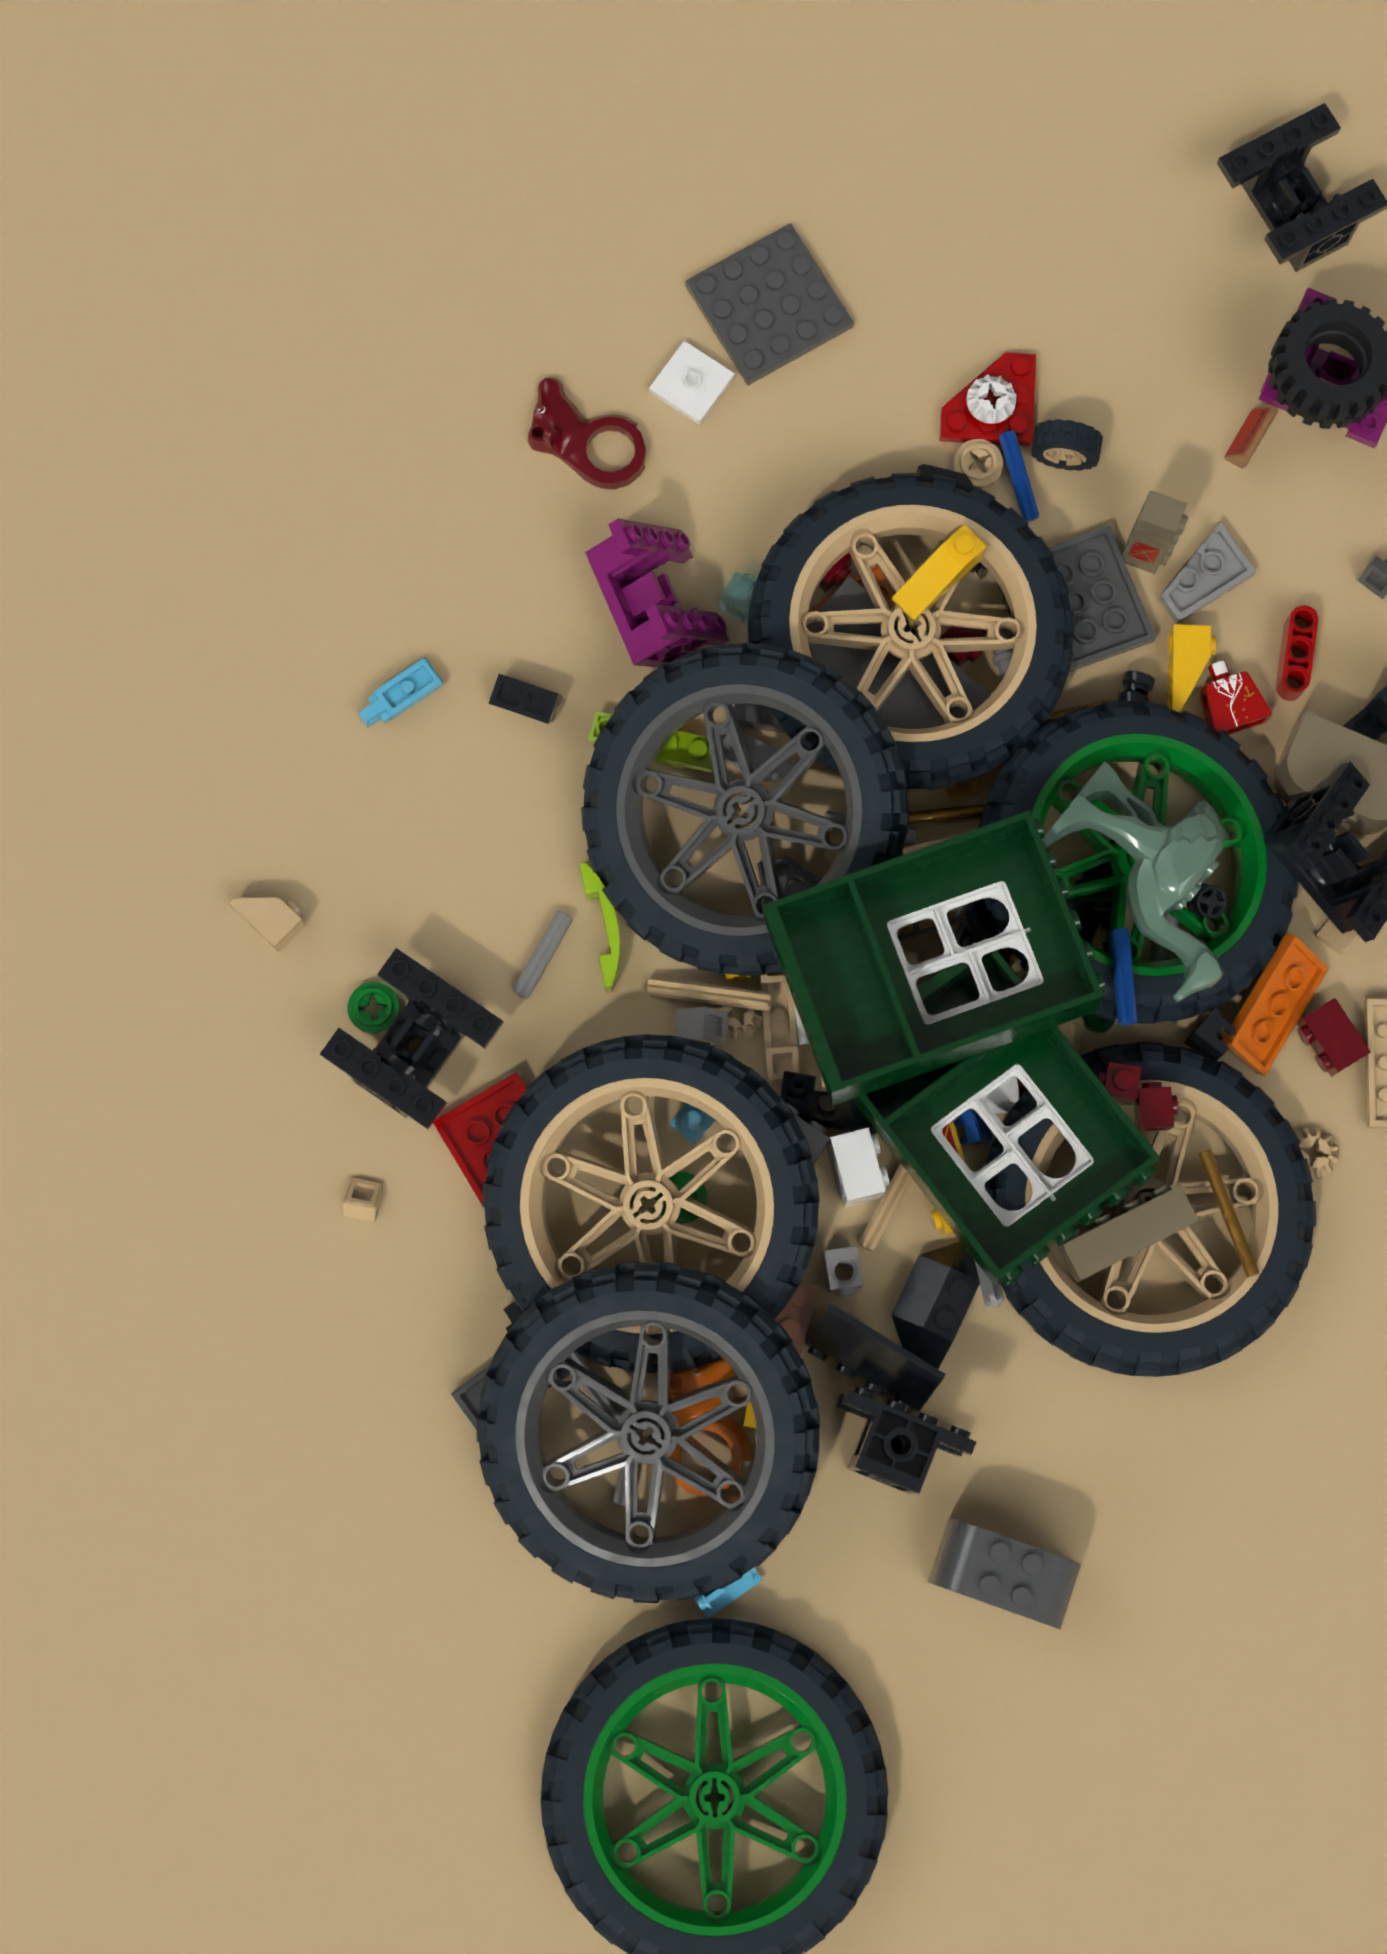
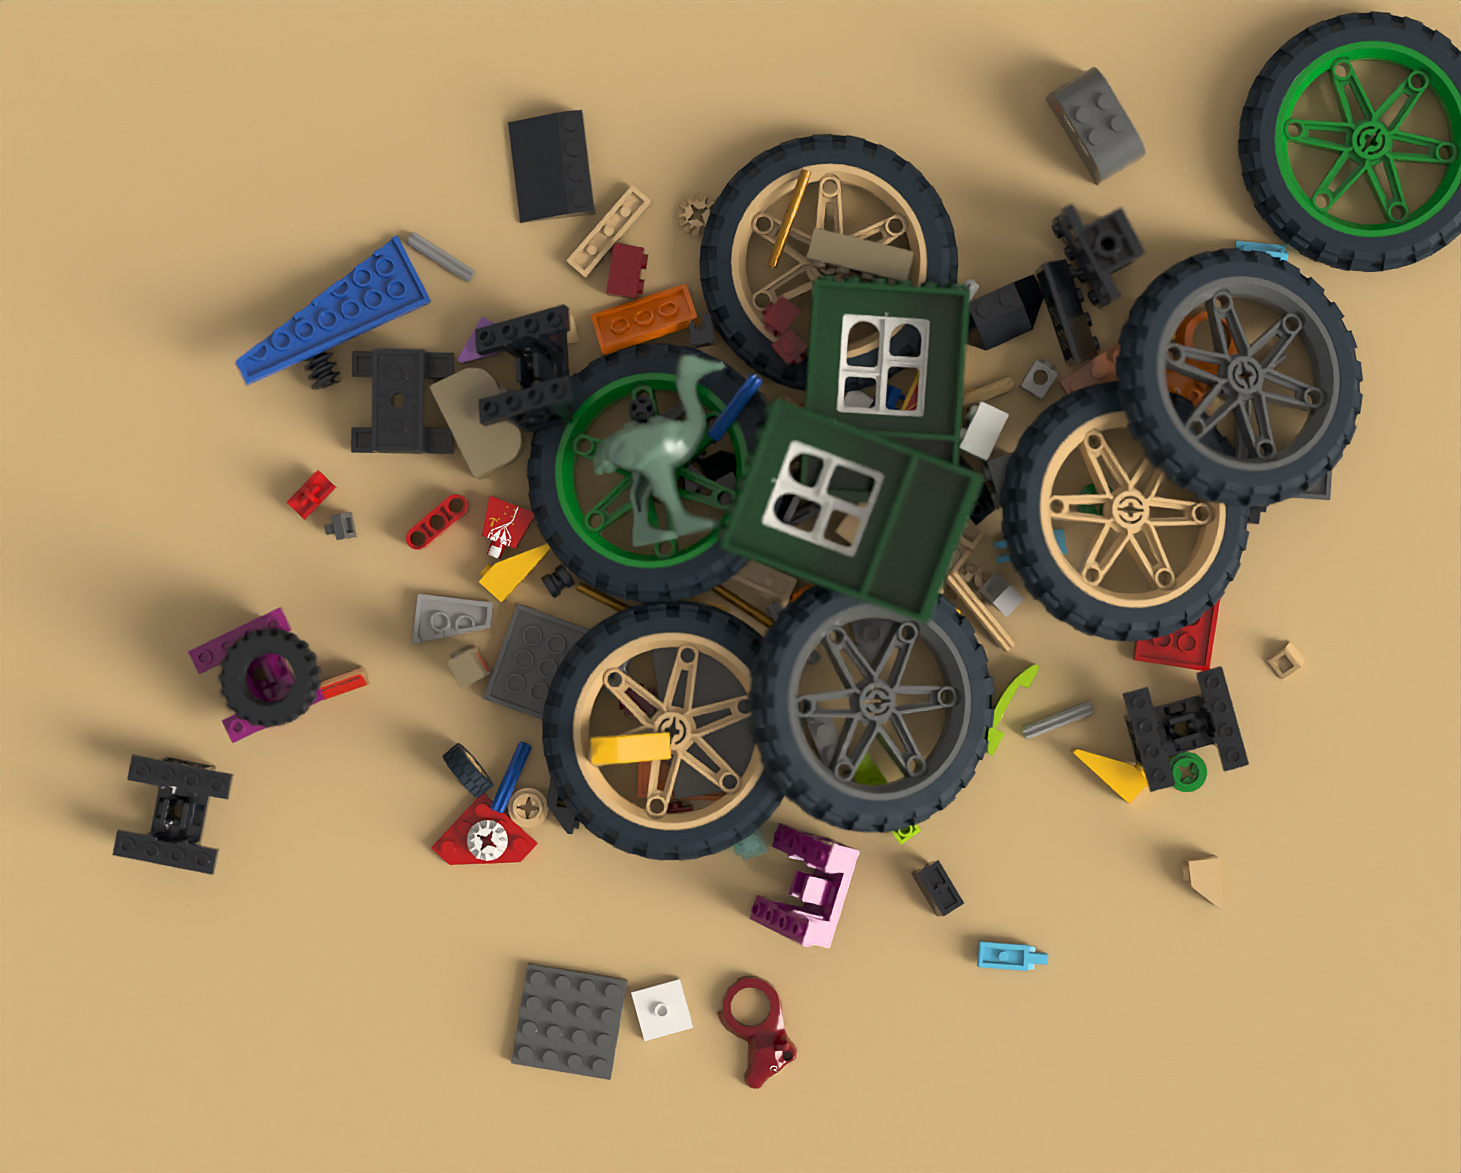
camera: 140 degrees left, 10 degrees up
none -> yellow slope [1071,748,1147,804]

